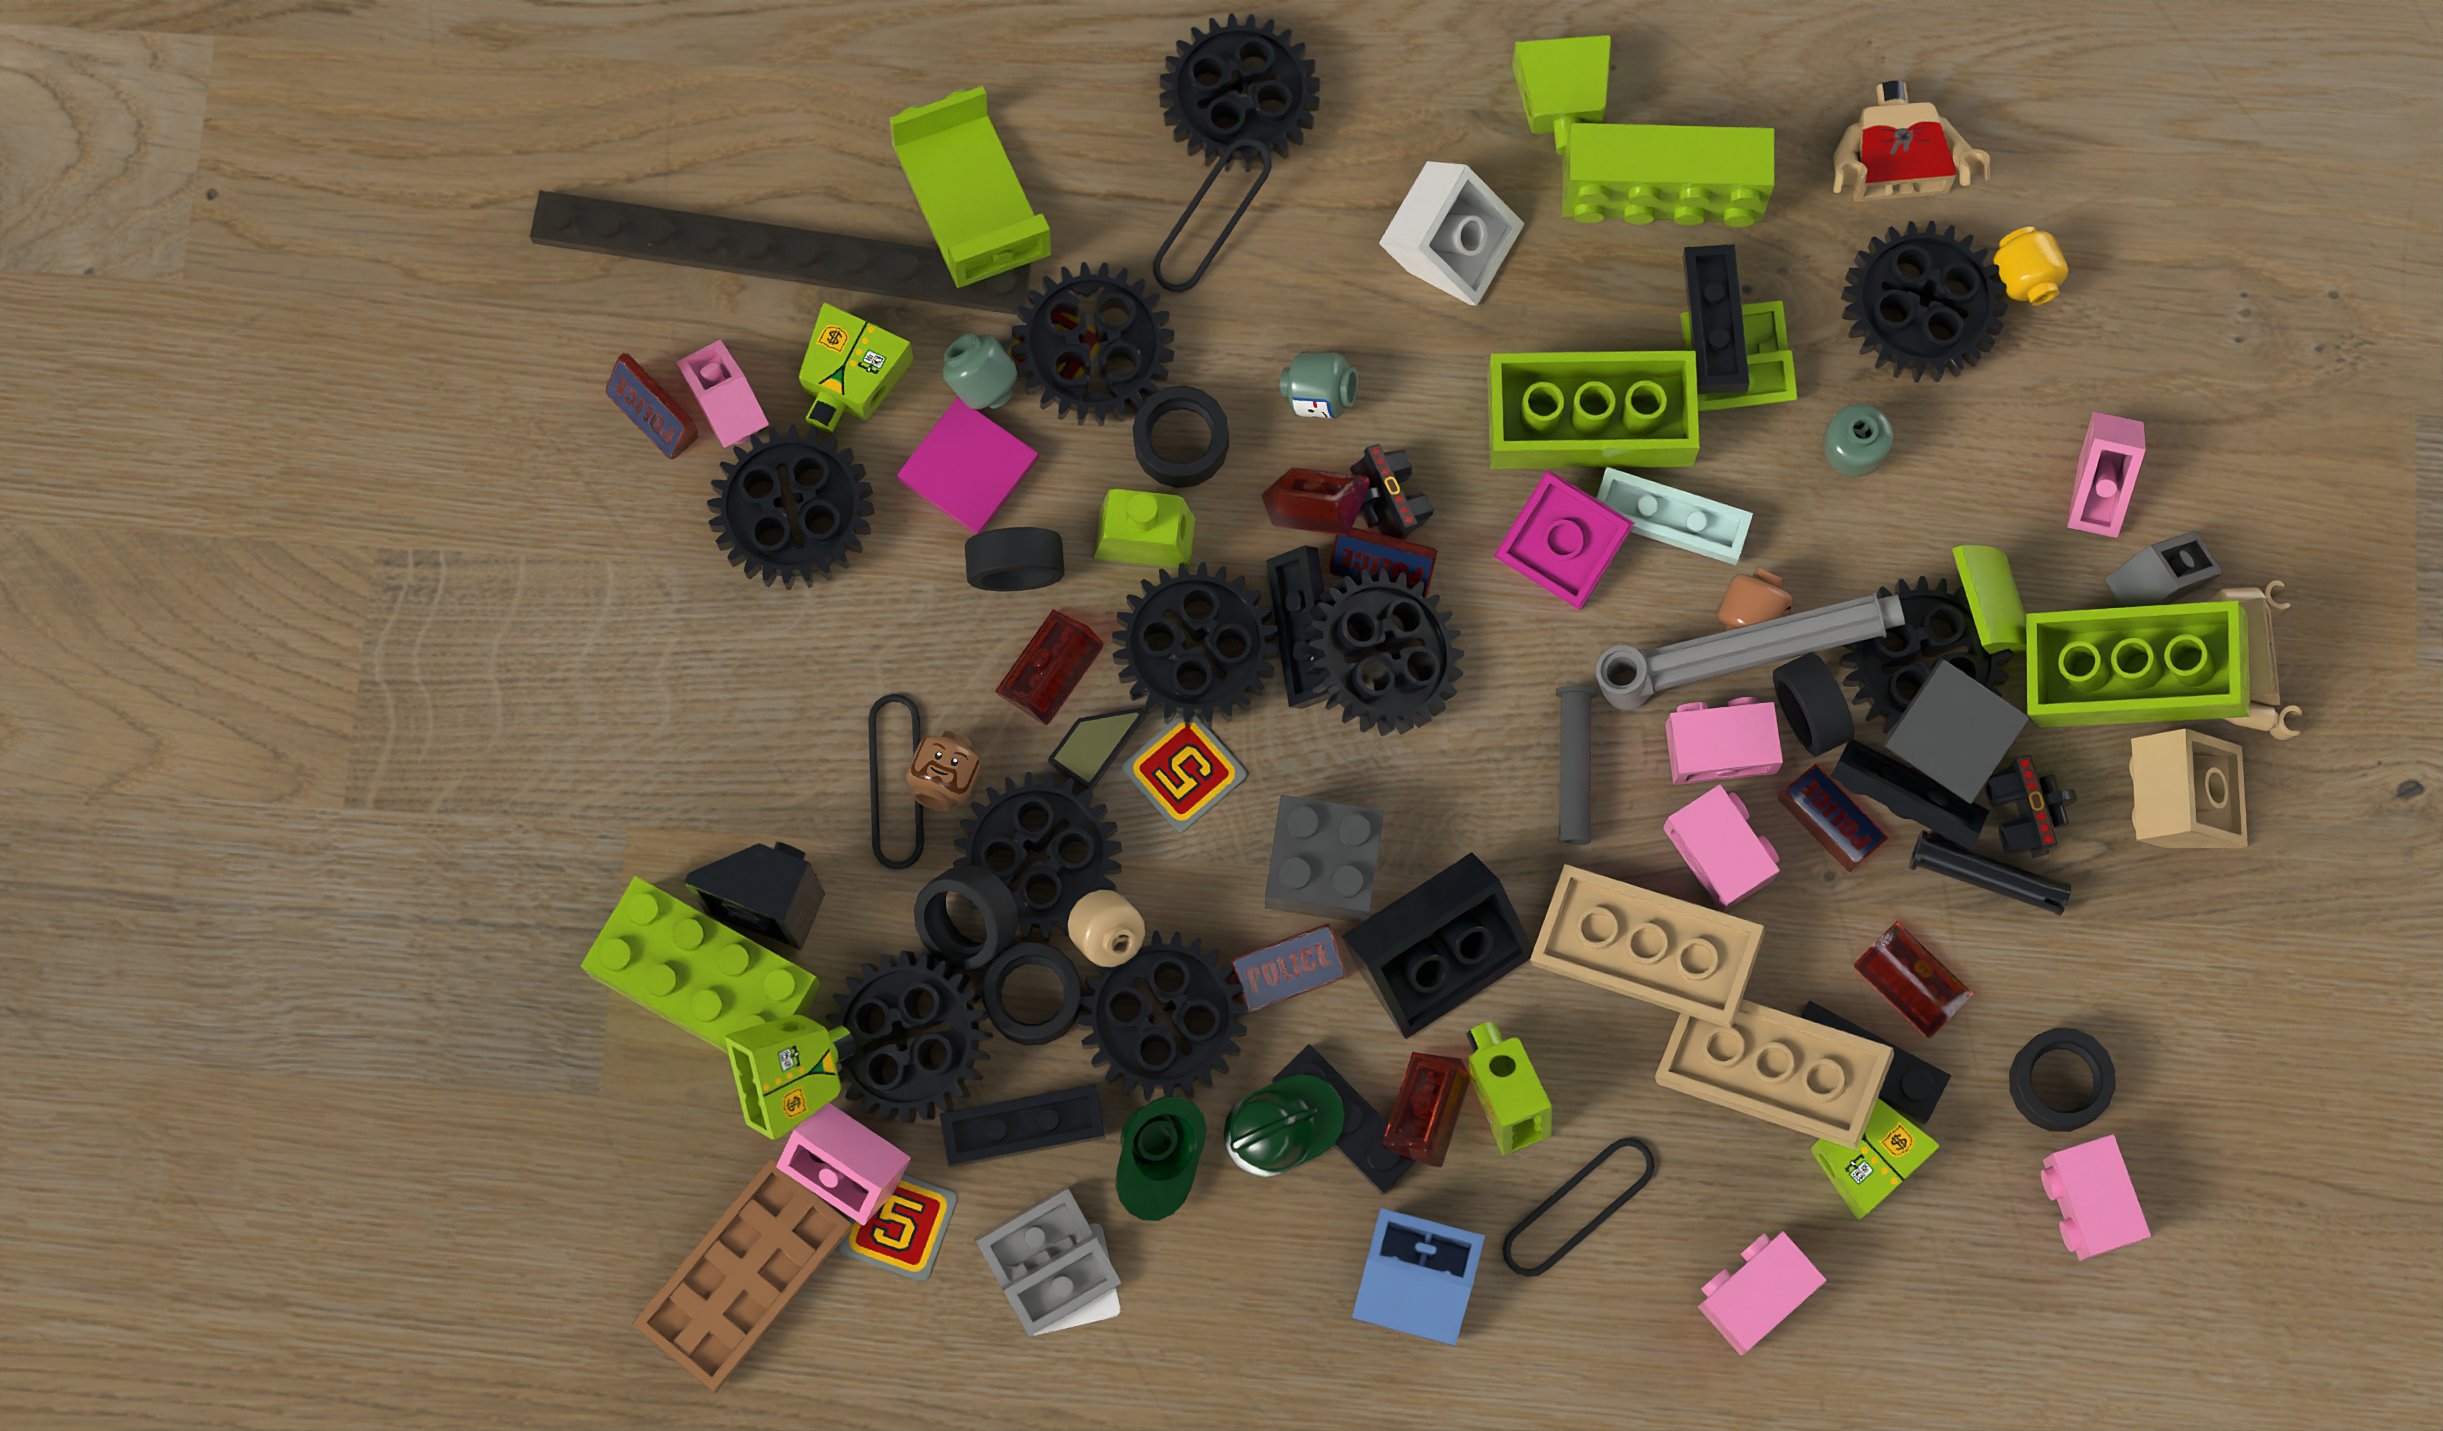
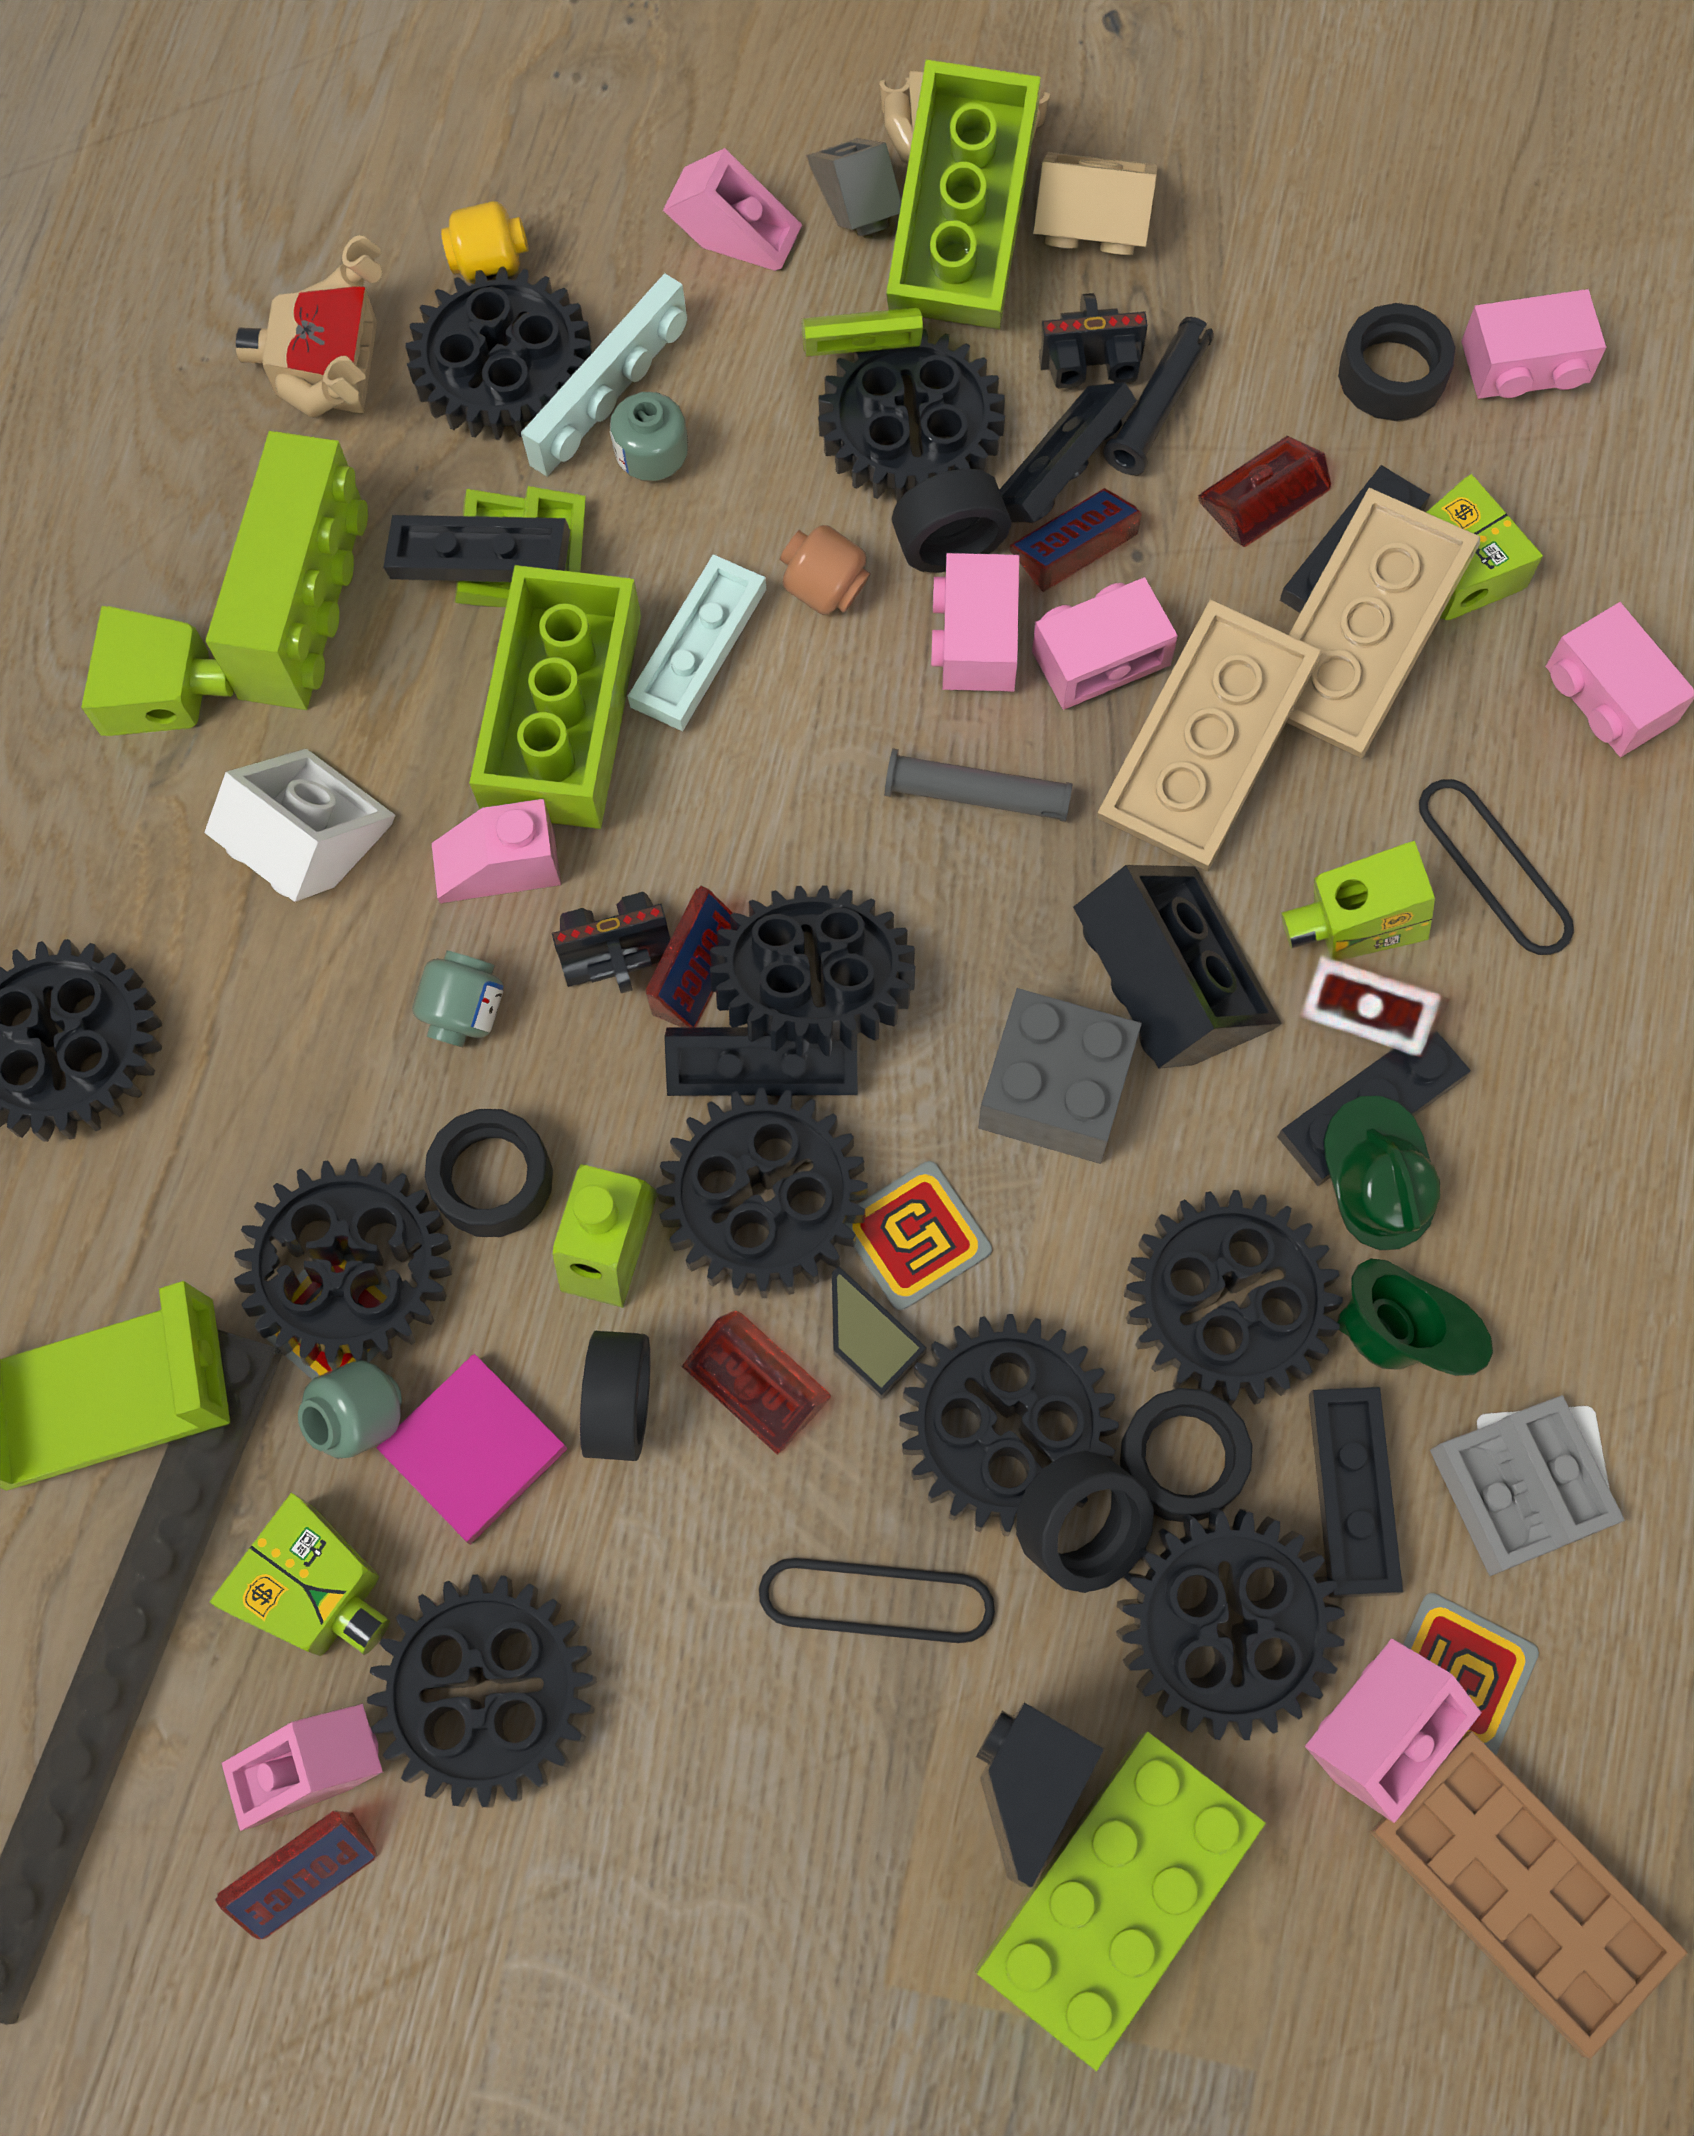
camera: 80 degrees left, 5 degrees down
lime torso [725,1015,856,1140] -> none
medium nougat head [905,731,982,812] -> none
tan head [1068,889,1145,967] -> none
black piece [1153,138,1272,292] -> none
dark blue slope [1231,924,1347,1014] -> none
clear red slope [1261,467,1370,536] -> none
medium blue slope [1352,1208,1485,1347] -> none
dark pink tile [1494,469,1636,610] -> none
light grey piece [1596,592,1905,710] -> none
dark grey tile [1882,659,2030,804] -> none
none -> bright pink slope [432,799,561,903]
none -> light aqua plate [521,273,687,477]

